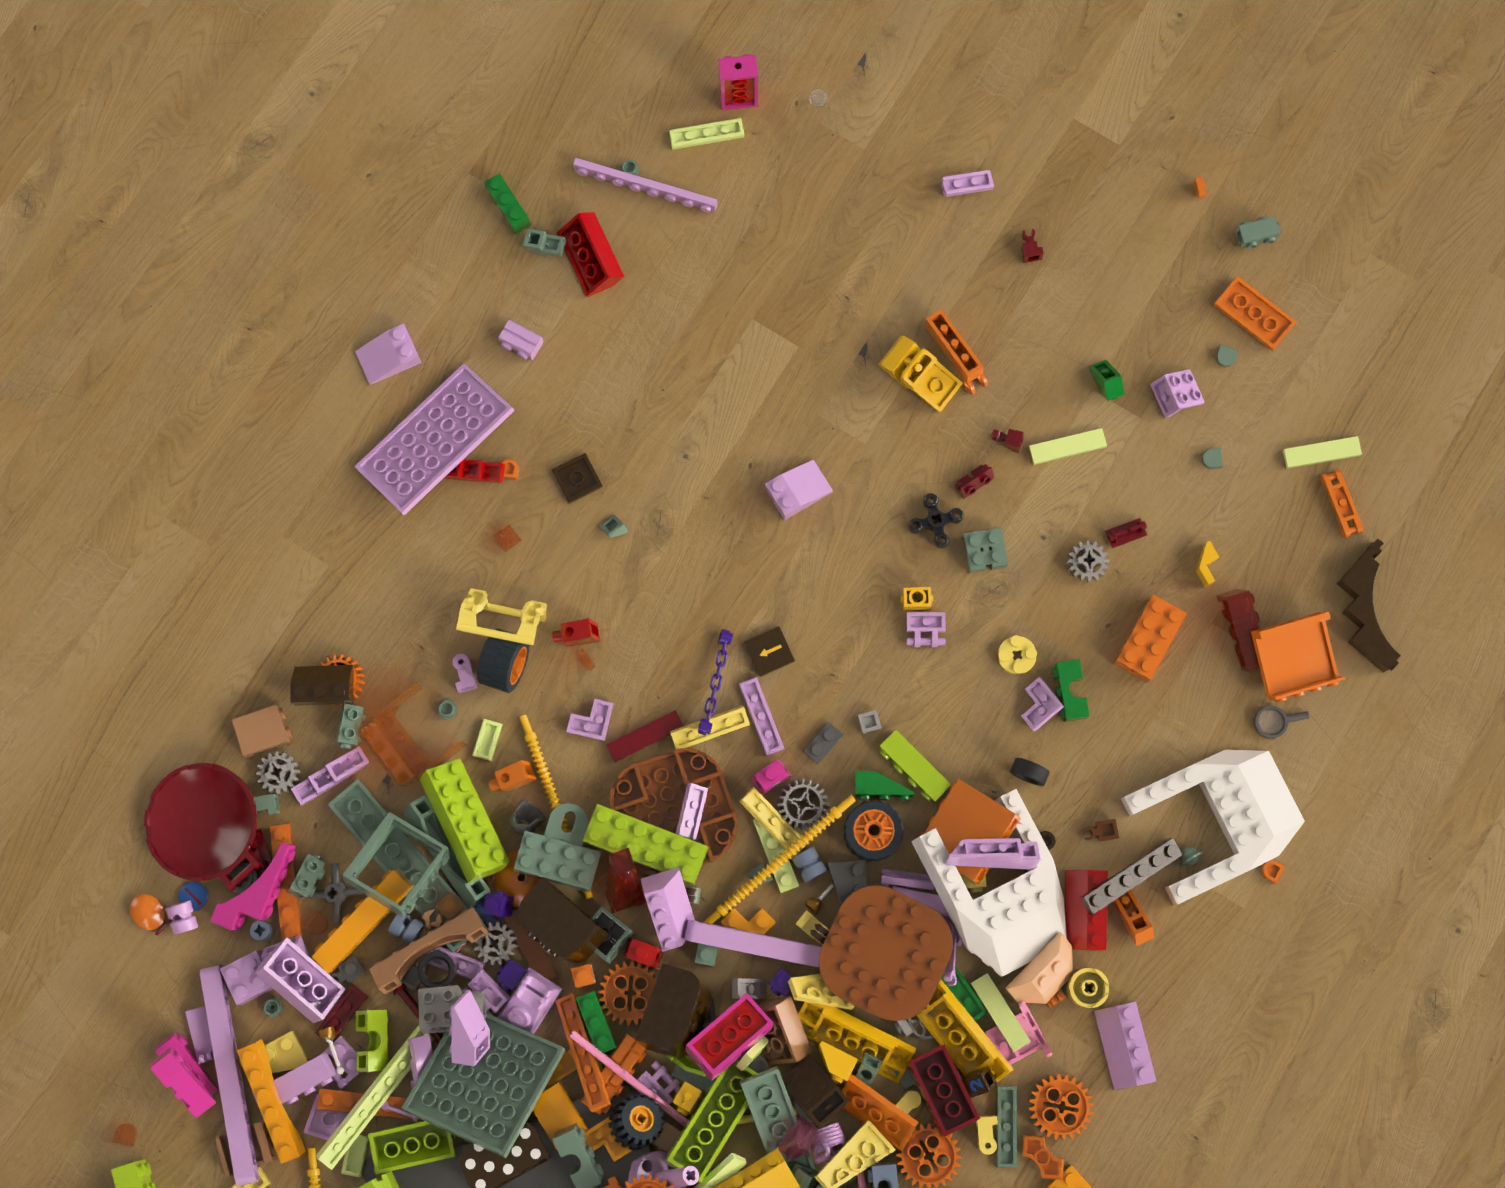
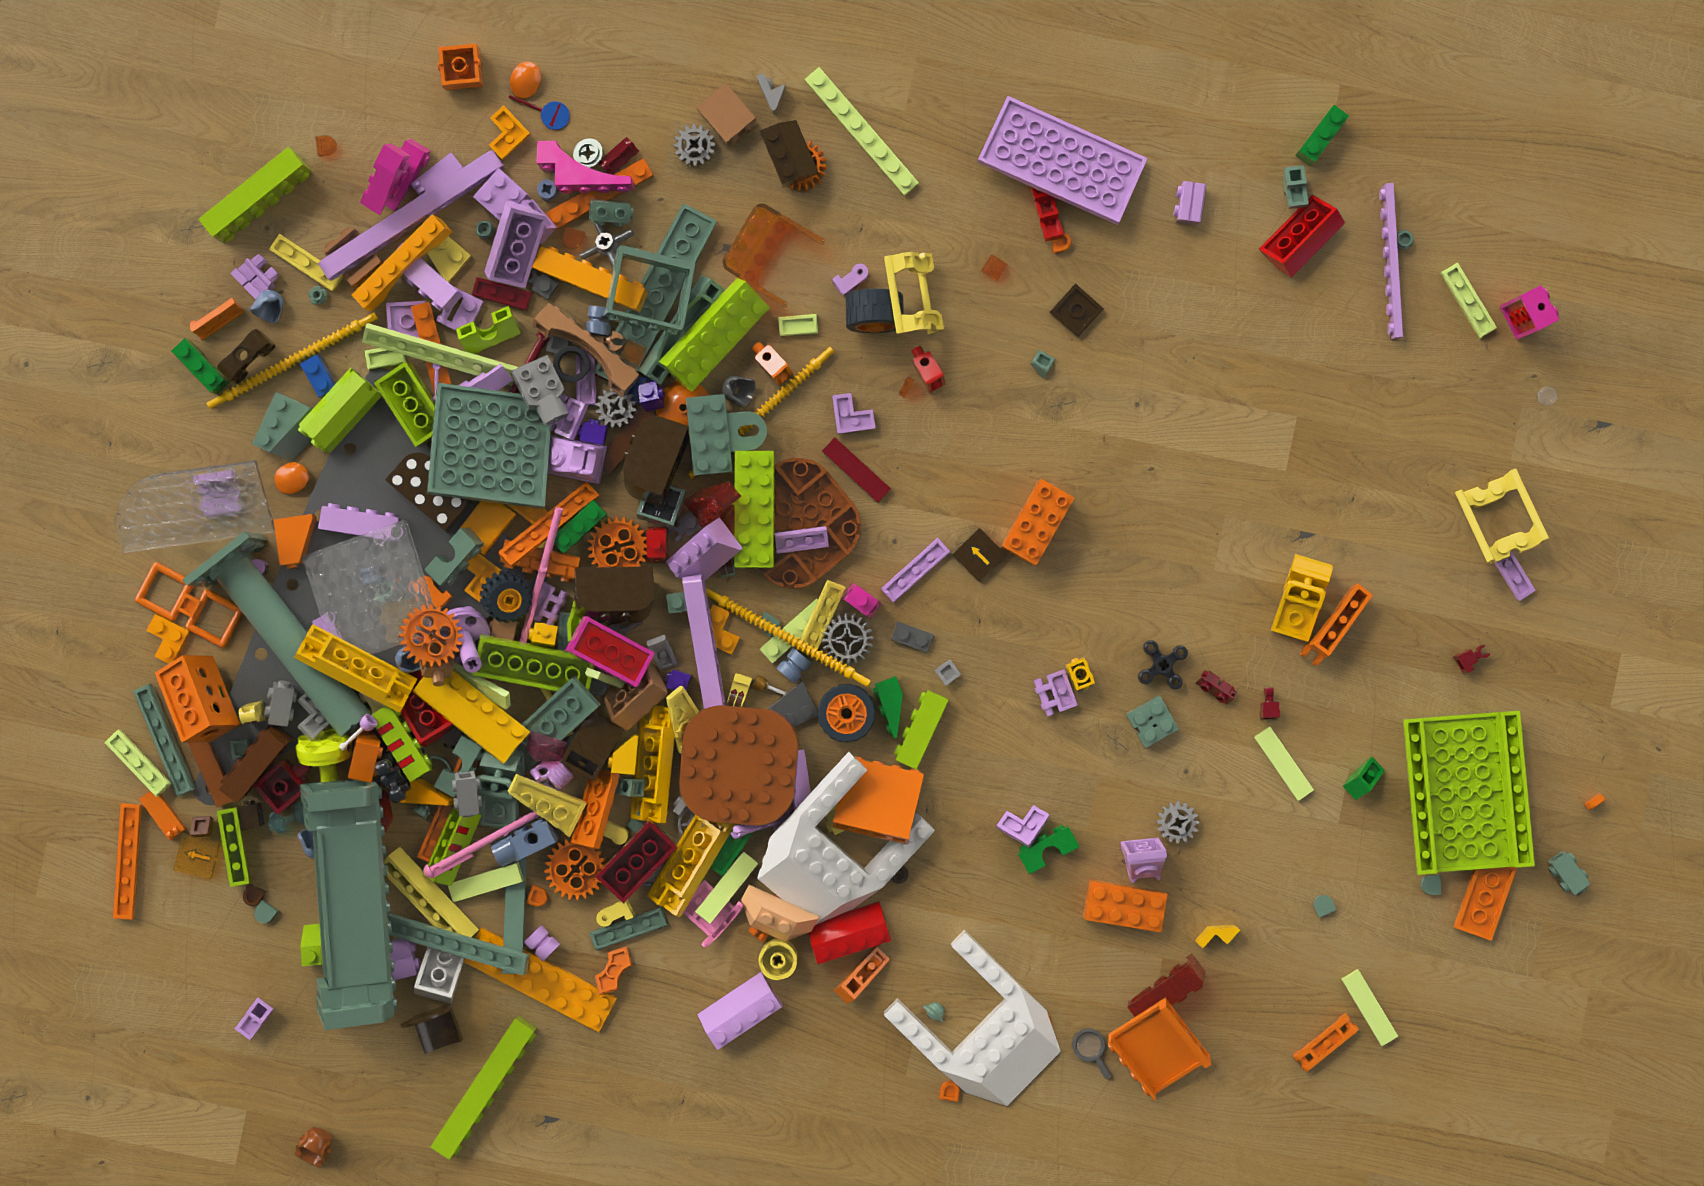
camera: 70 degrees right, 10 degrees up
dark red dish [144,763,262,891] -> none
lavender wheel [165,900,198,935] -> none
sand green leg [253,794,280,816] -> none
lavender slope [291,746,369,806] -> none
hinge [318,1026,344,1075] -> none
sand green brick [335,704,366,750] -> none
lavender slope [355,323,422,385] -> none
sand green plate [437,700,457,719] -> none
lavender slope [449,990,490,1066] -> none
orange brick [571,964,597,989] -> none
light yellow plate [670,705,750,749] -> none
dark purple piece [698,629,733,735] -> none
lavender slope [765,460,833,520] -> none
lavender hinge [881,868,934,890] -> none
lavender wedge [946,838,1041,870] -> none
dark brown brick [962,1066,997,1098] -> none
light yellow plate [998,635,1037,675] -> none
black tyre [1010,758,1050,786] -> none
orange gear [1028,1074,1094,1140] -> none
plate [1081,838,1182,915] -> none
reddish brown plate [1083,819,1119,842] -> none
dark red hinge [1105,518,1147,549] -> none
lavender bracket [1150,369,1205,418] -> none
dark brown arch [1337,539,1401,673] -> none
none -> orange brick [437,43,484,91]
none -> light orange plate [489,105,531,160]
none -> dark grey plate [668,510,705,542]
none -> light grey slope [756,73,786,115]
none -> yellowish green plate [805,67,919,196]
none -> orange piece [1000,479,1074,566]
none -> lavender piece [1120,837,1167,883]
none -> lime slope [1403,711,1535,875]
none -> light yellow piece [1455,469,1549,564]

